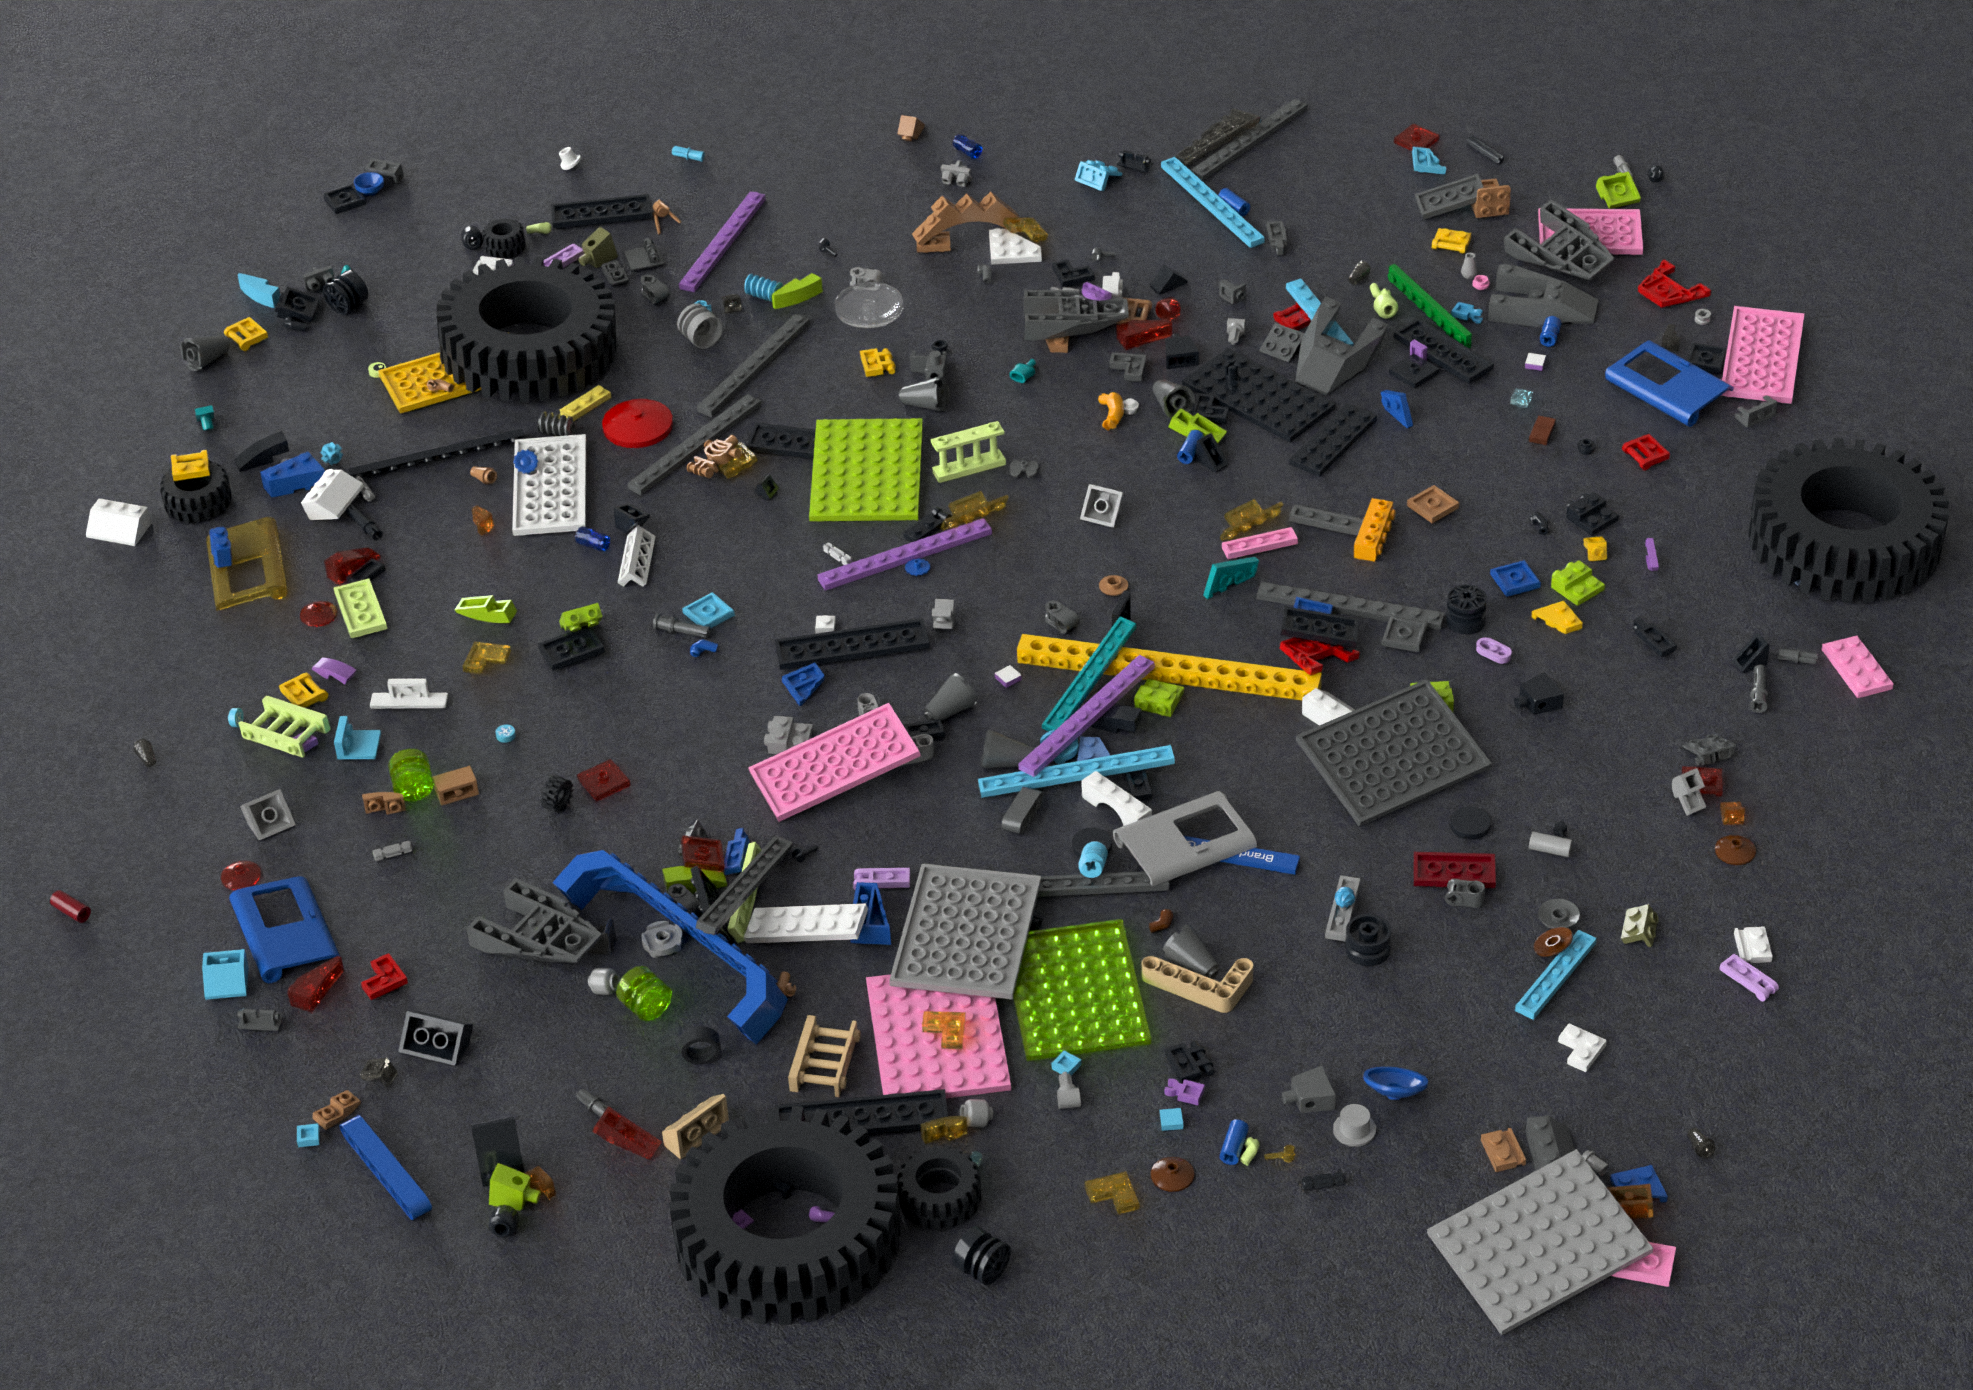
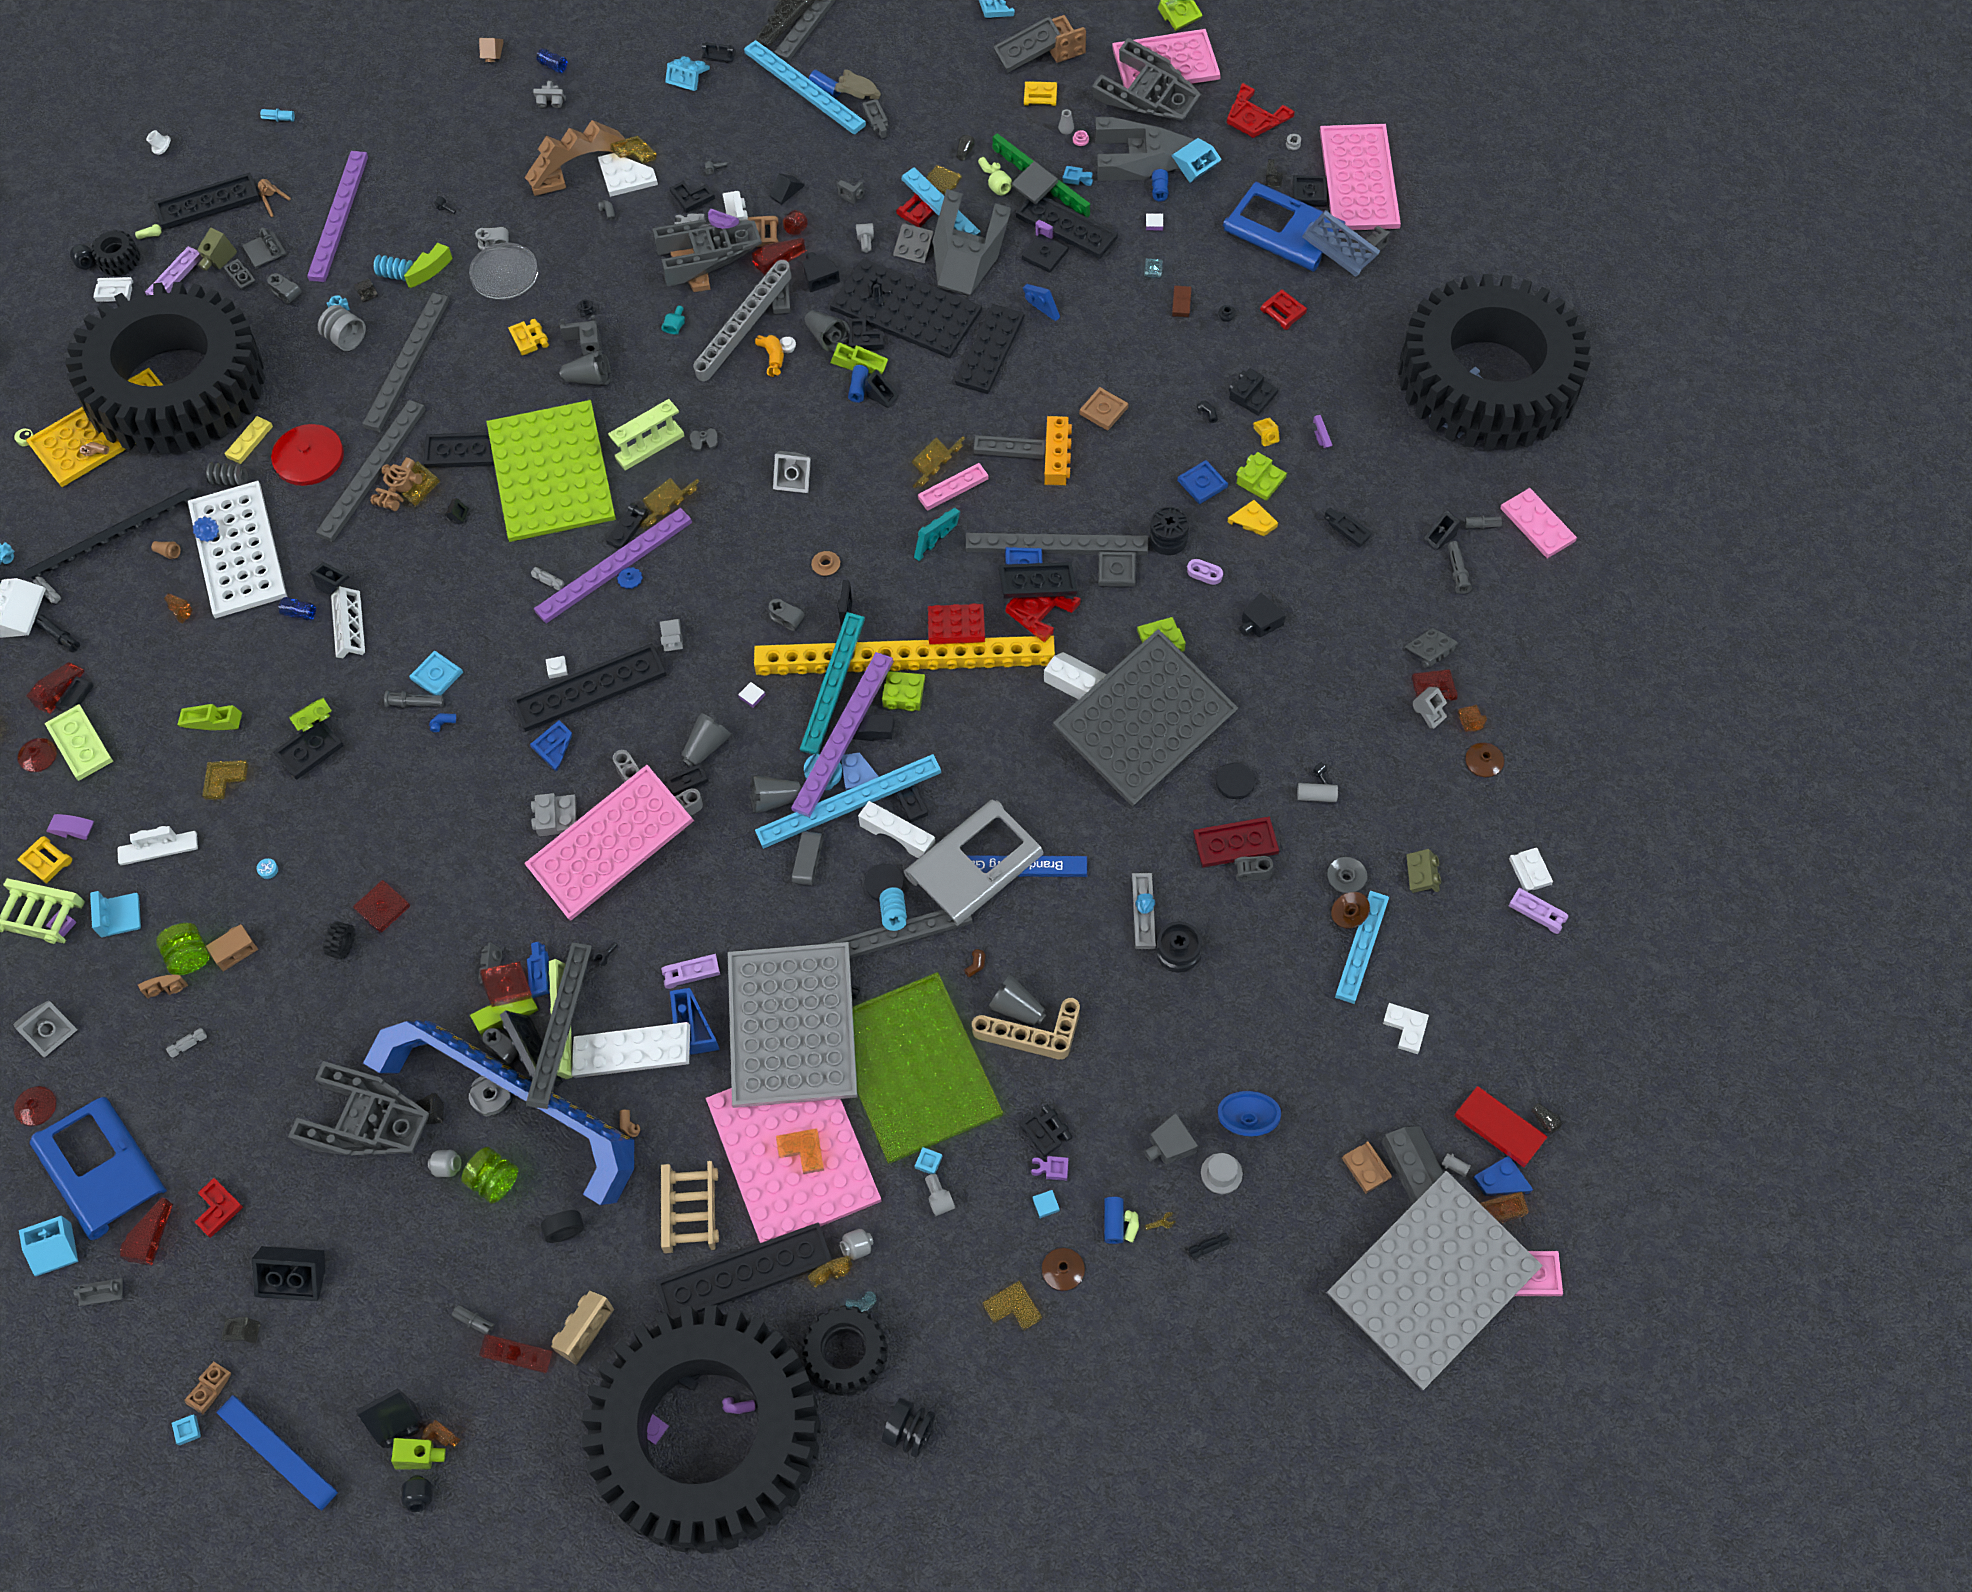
camera: 15 degrees left, 20 degrees up
none -> light grey beam [693,260,791,381]
none -> dark tan tile [835,70,881,99]
none -> clear yellow piece [926,165,962,194]
none -> red plate [928,603,985,644]
none -> dark grey tile [1011,161,1058,205]
none -> medium azure slope [1172,138,1222,183]
none -> sand blue fence [1302,210,1380,277]
none -> red tile [1454,1086,1547,1167]

